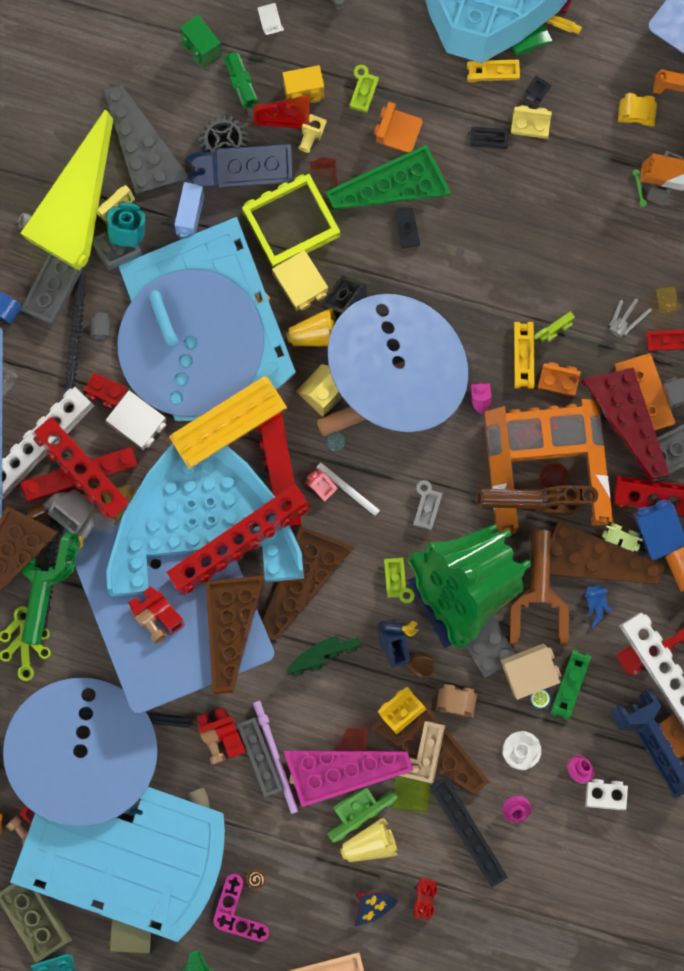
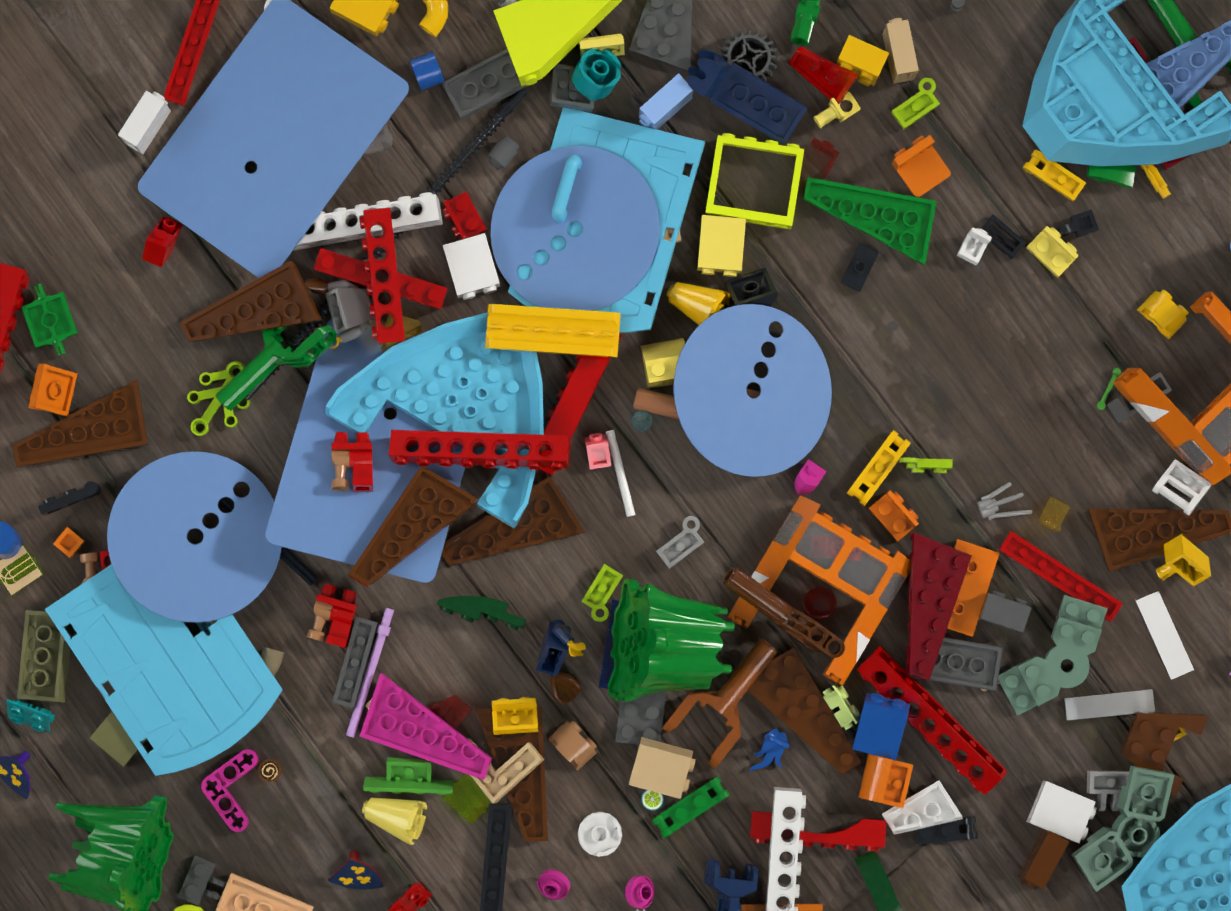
camera: 35 degrees right, 5 degrees up
none -> tan brick [882,18,919,84]
none -> white bracket [957,228,992,265]

